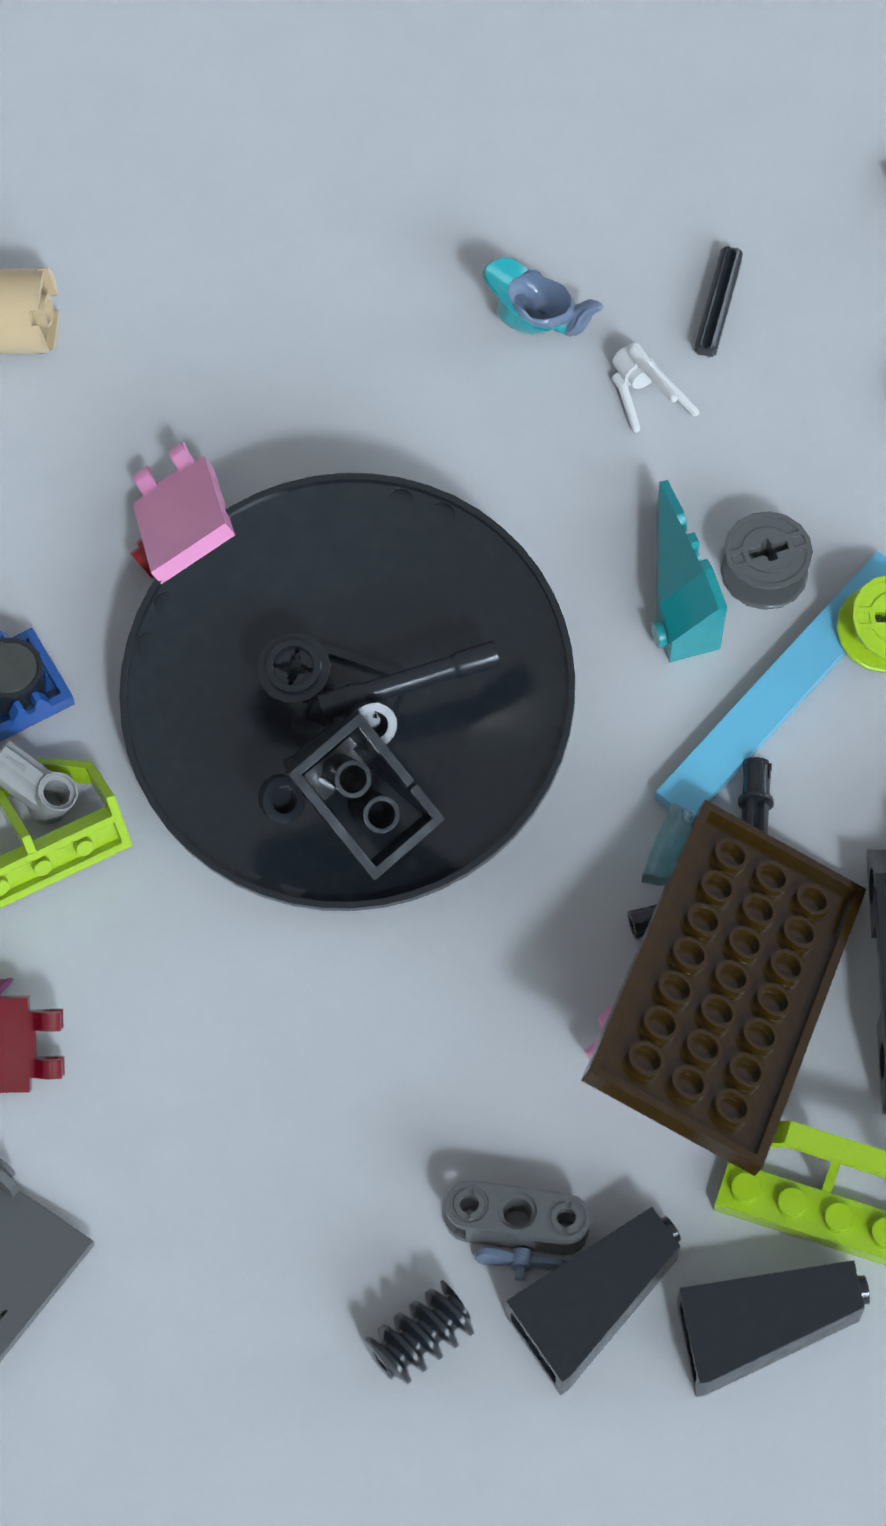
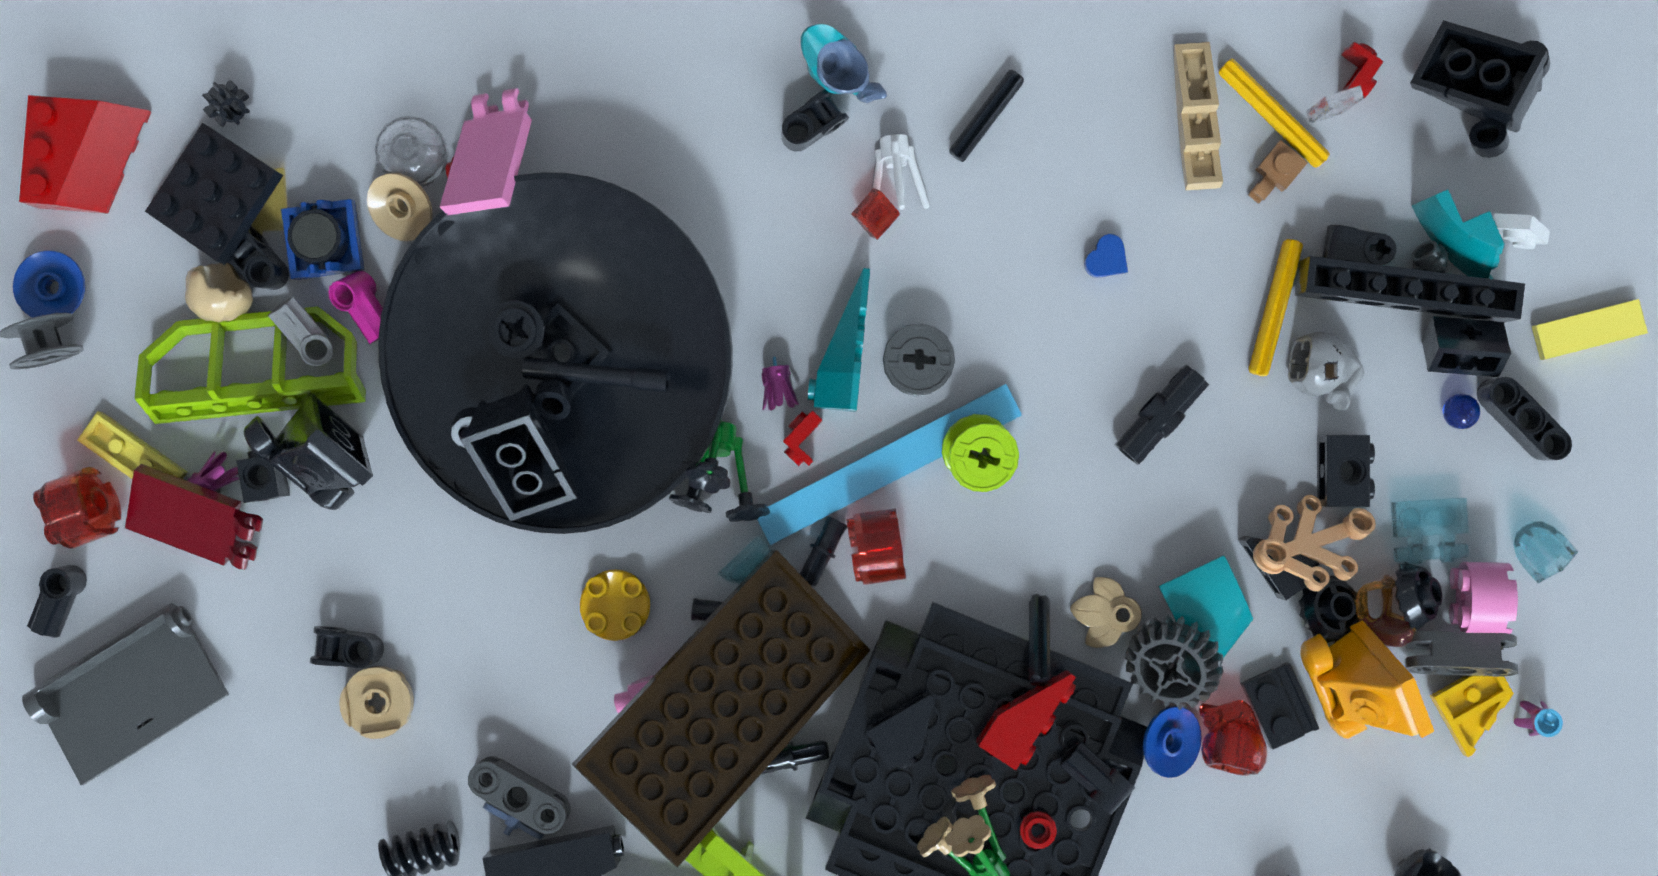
camera: 25 degrees right, 25 degrees up
none -> black brick [236,451,290,503]
none -> black piece [243,392,373,510]
none -> black piece [310,626,384,668]
none -> dark pink piece [328,271,383,344]
none -> tan plate [339,666,414,739]
none -> tan dish [367,173,433,241]
none -> clear cylinder [374,116,449,187]
none -> yellow dish [580,569,650,641]
none -> black plant [669,421,770,522]
none -> flat silver piece [761,357,799,411]
none -> black axle [761,740,830,775]
none -> black piece [781,89,849,152]
none -> red bracket [783,410,823,466]
none -> clear red brick [846,508,906,585]
none -> clear red plate [851,188,900,240]

